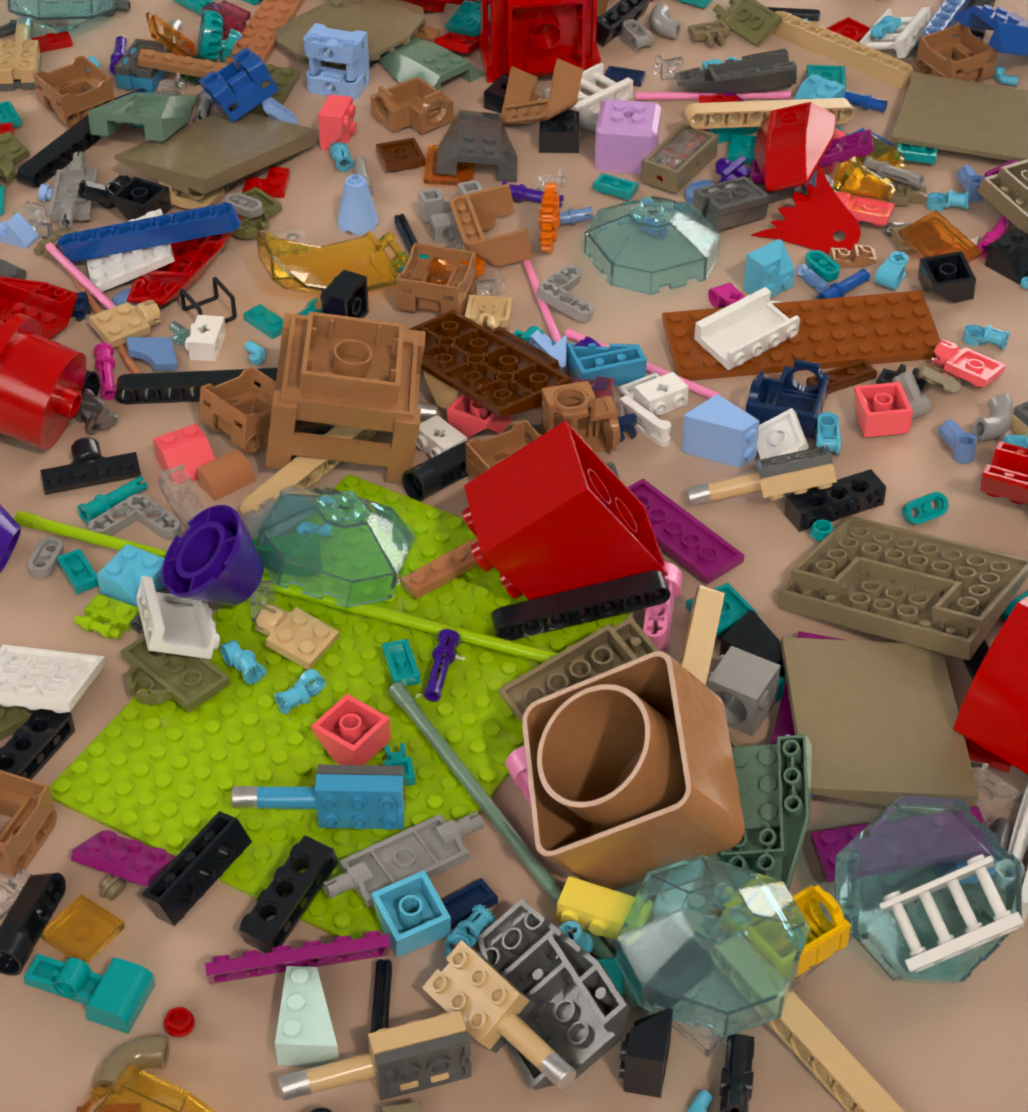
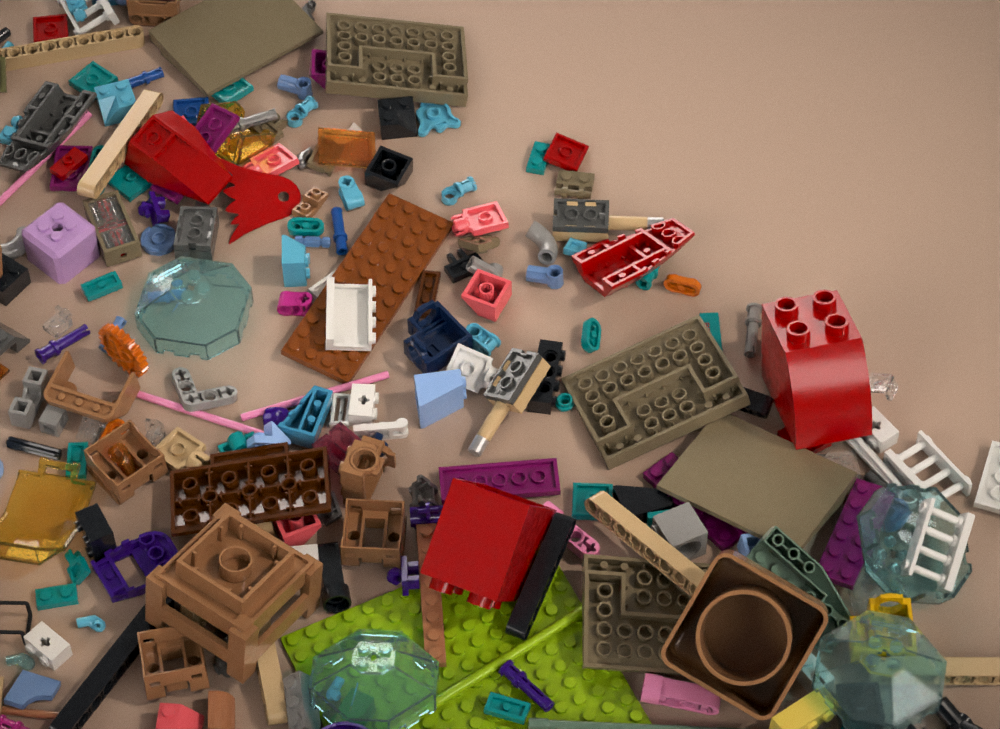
camera: 55 degrees left, 10 degrees up
dark pink pin [977,214,1012,258] -> none

